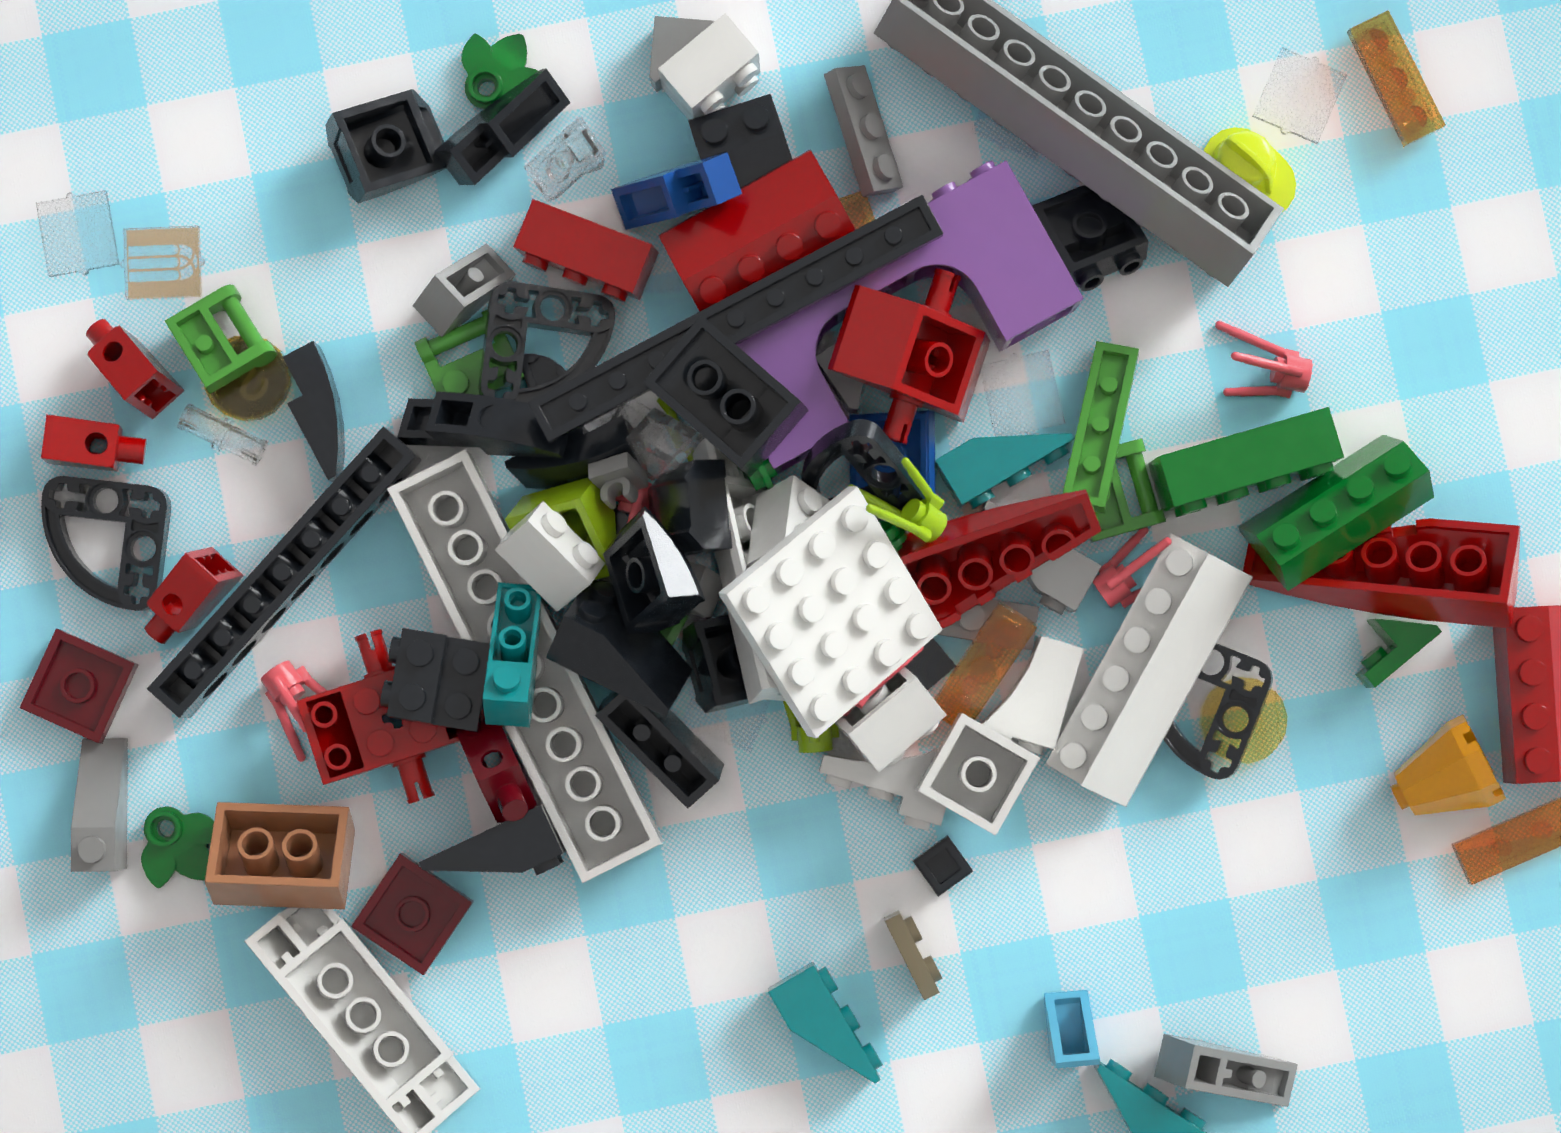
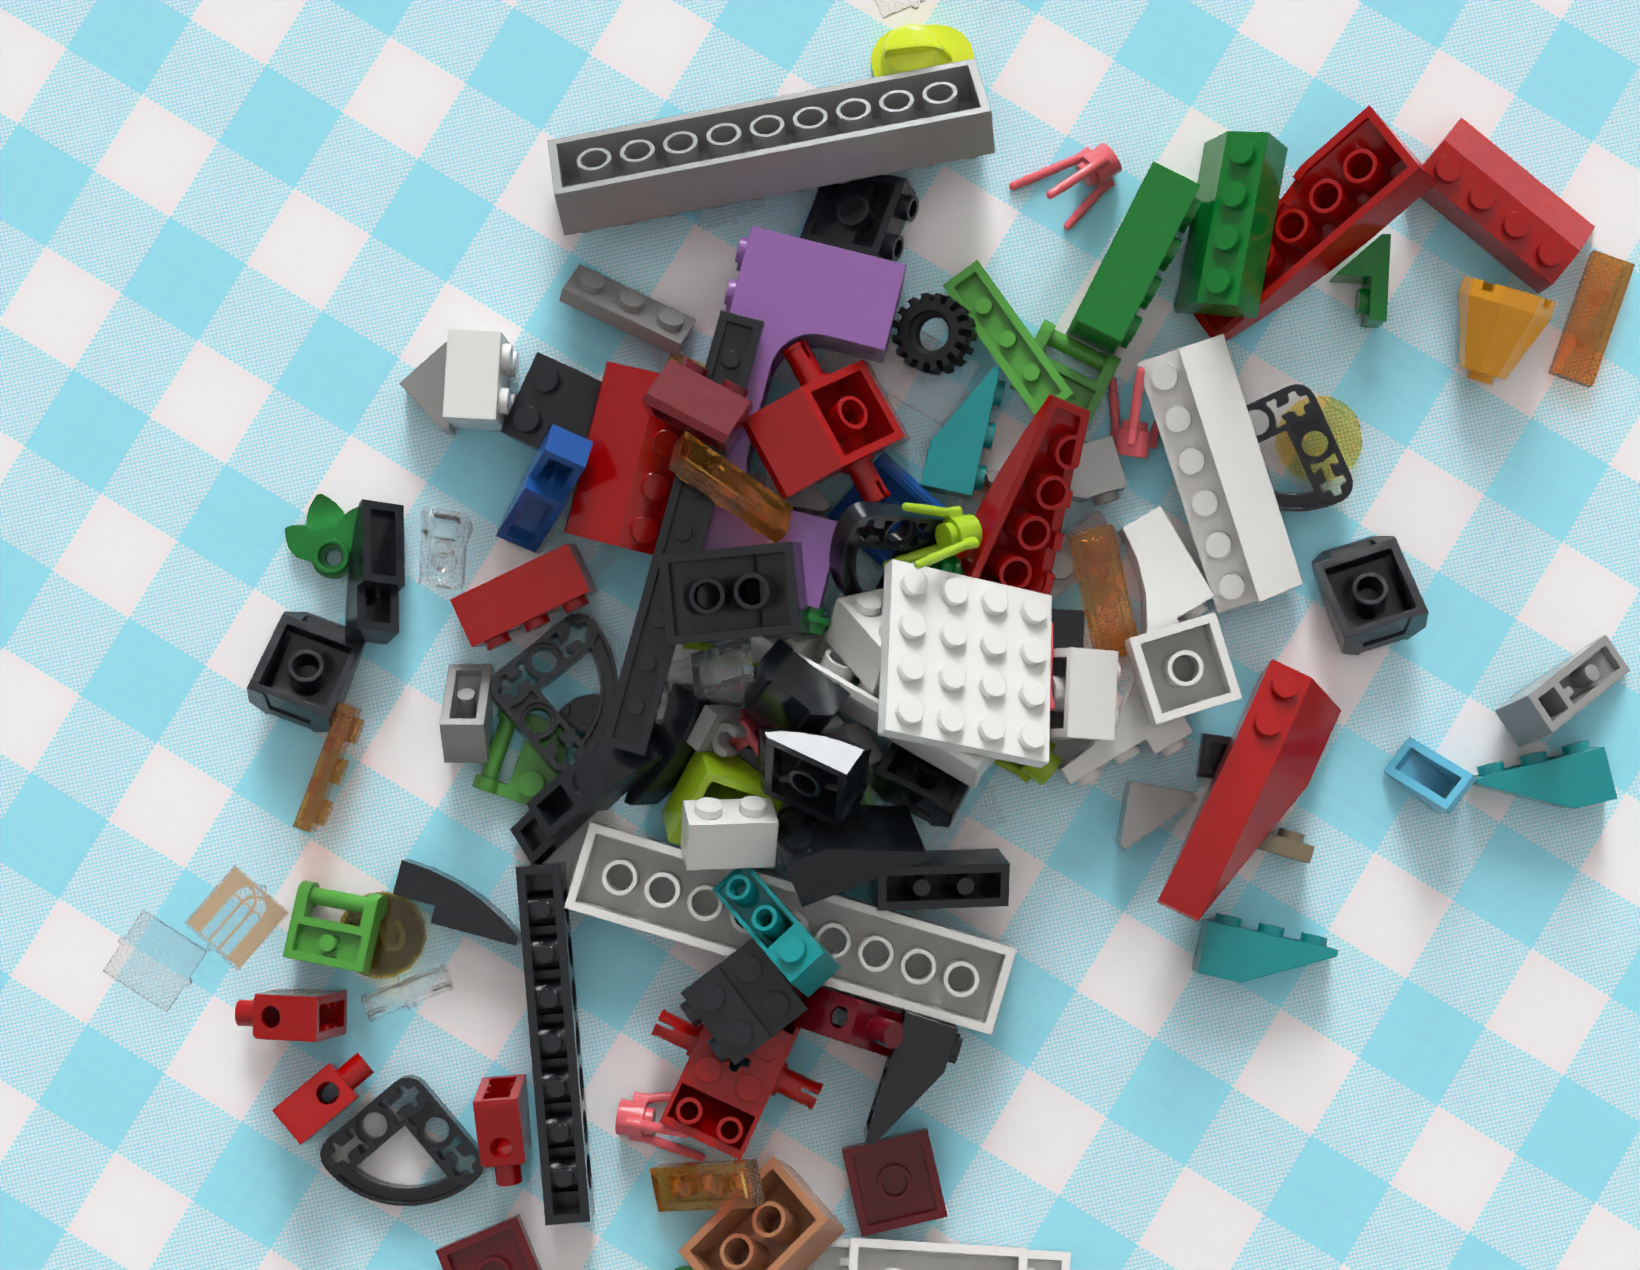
camera: 45 degrees left, 0 degrees up
none -> clear orange plate [293,702,365,833]
none -> dark red slope [642,358,753,455]
none -> clear orange plate [649,1159,765,1212]
none -> clear orange plate [668,431,793,543]
none -> black tyre [891,293,977,376]
none -> light grey slope [1115,781,1198,850]
none -> red wedge [1157,659,1341,922]
none -> black slope [1311,536,1429,656]

